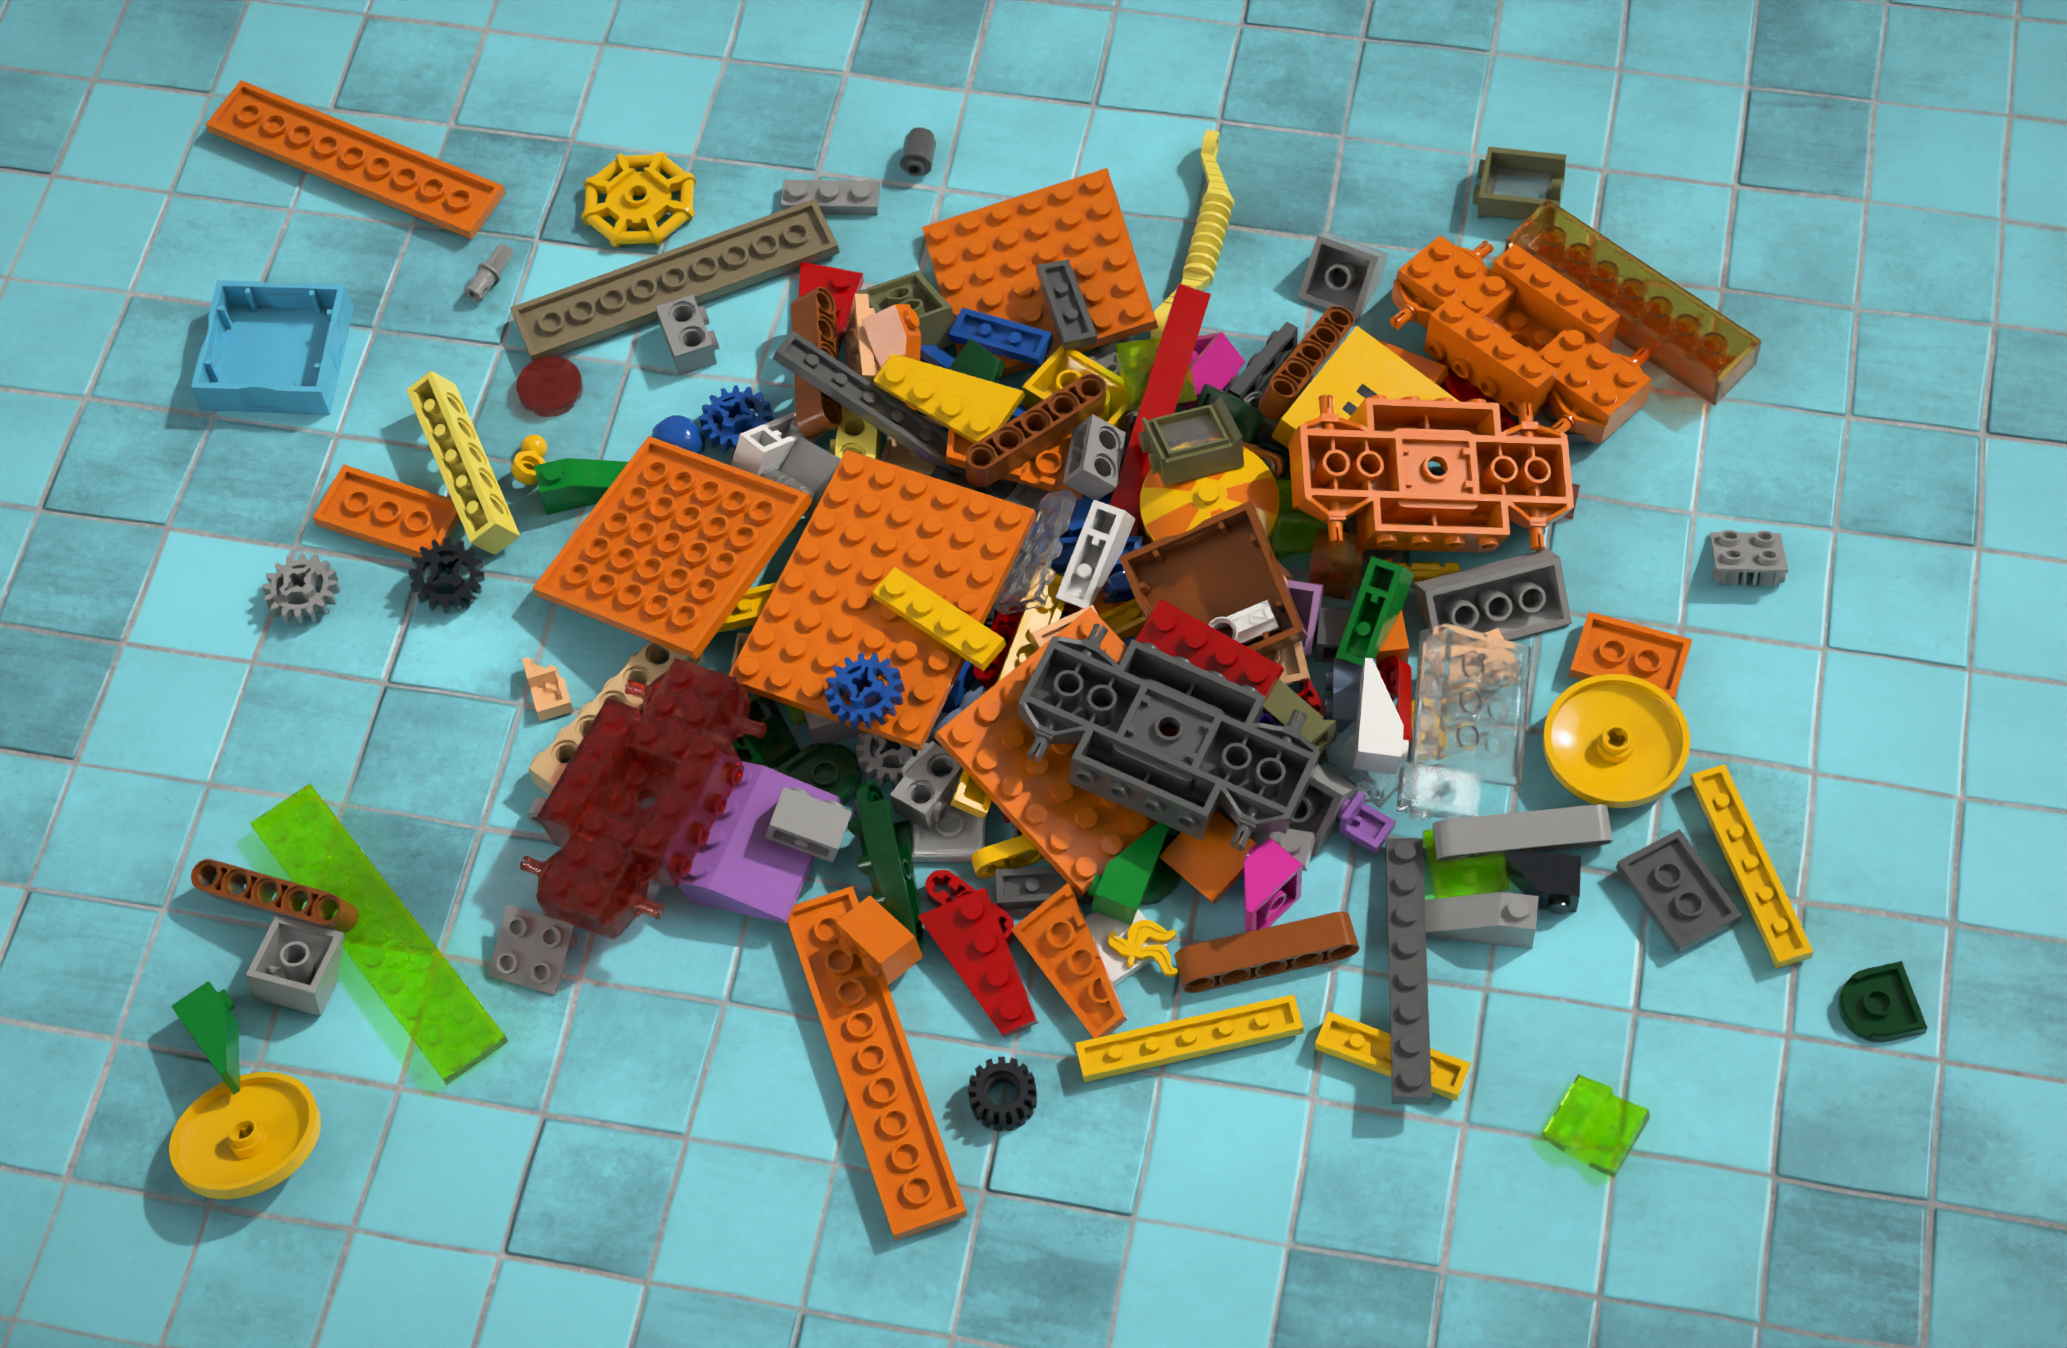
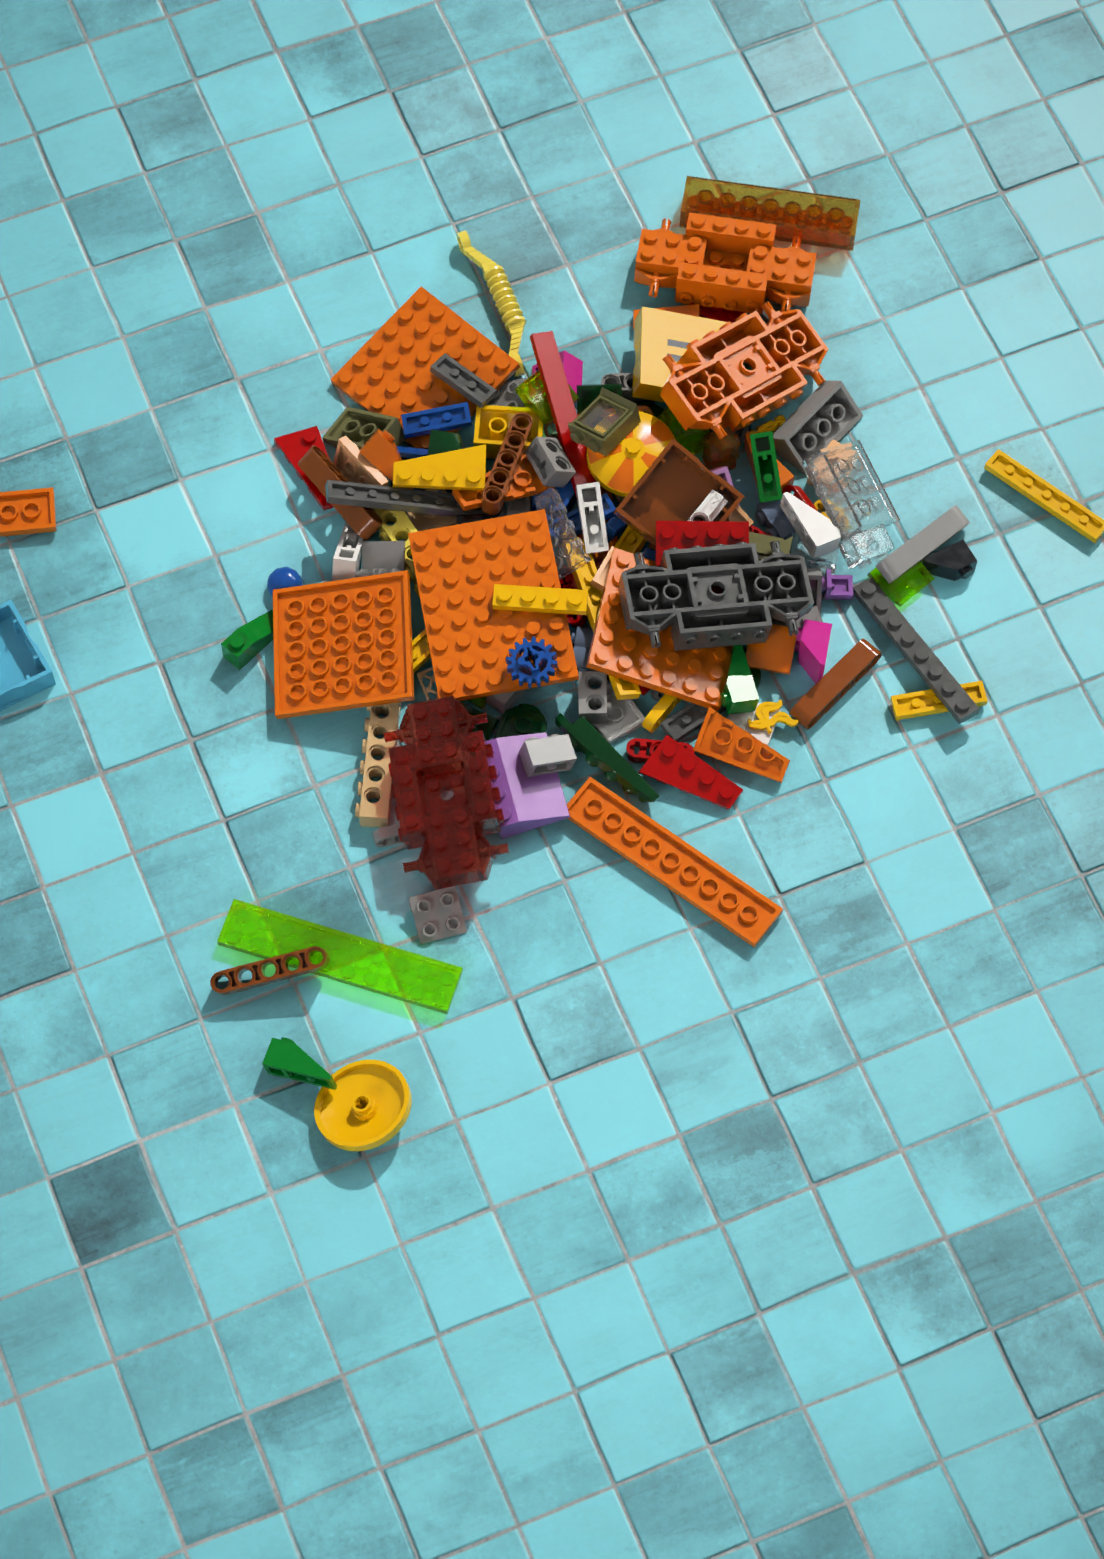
camera: 40 degrees left, 5 degrees up
light grey slope [245,915,345,1016] -> none
light grey gear [262,553,340,625] -> none
orange plate [312,464,460,558] -> none
light yellow brick [406,371,520,555] -> none
black gear [408,538,485,613] -> none
light grey axle [464,243,514,303] -> none
dark tan plate [510,199,839,364] -> none
yellow plate [511,434,547,485] -> none
clear red tile [516,356,583,417] -> none
light nougat slope [522,657,574,721] -> none
yellow plate [581,151,697,248] -> none
light grey brick [656,295,719,376] -> none
blue gear [699,385,774,453] -> none
light grey plate [781,180,880,215] -> none
orange brick [836,895,923,984] -> none
light grey gear [855,733,931,789] -> none
dark grey brick [900,127,936,176] -> none
black tyre [968,1057,1037,1131] -> none
yellow plate [1075,994,1304,1082] -> none
dark grey plate [1227,322,1298,400] -> none
dark orange beam [1258,305,1355,420] -> none
light grey slope [1297,232,1388,320] -> none
dark grey brick [1316,607,1352,663] -> none
light grey slope [1425,892,1539,949] -> none
olive window [1473,147,1566,229] -> none
clear neon green slope [1542,1074,1650,1178] -> none
yellow dish [1543,674,1690,808] -> none
orange plate [1569,612,1692,701] -> none
dark grey plate [1616,829,1742,955] -> none
light grey hinge [1710,530,1788,586] -> none

